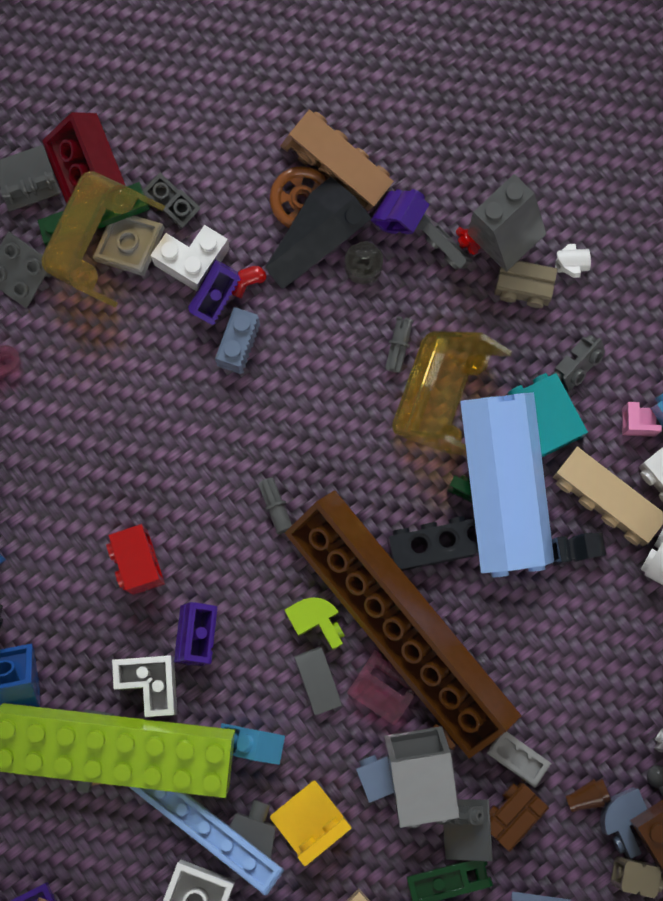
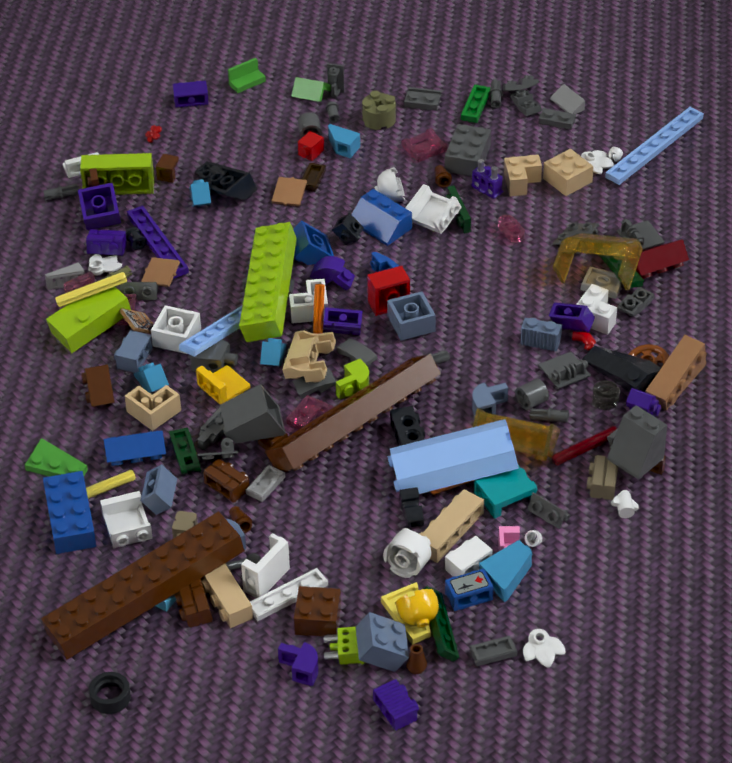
camera: 90 degrees right, 35 degrees down
none -> dark grey hinge [197,407,225,450]
none -> tan bracket [282,330,336,383]
none -> dark purple brick [310,256,355,291]
none -> orange axle [313,284,325,334]
none -> dark grey slope [336,338,378,367]
none -> blue slope [370,252,399,272]
none -> sand blue brick [387,291,436,341]
none -> sand blue brick [472,382,508,421]
none -> dark grey piece [515,378,549,410]
none -> white hinge [524,530,542,547]
none -> dark grey hinge [538,352,591,389]
none -> dark red axle [551,426,617,466]

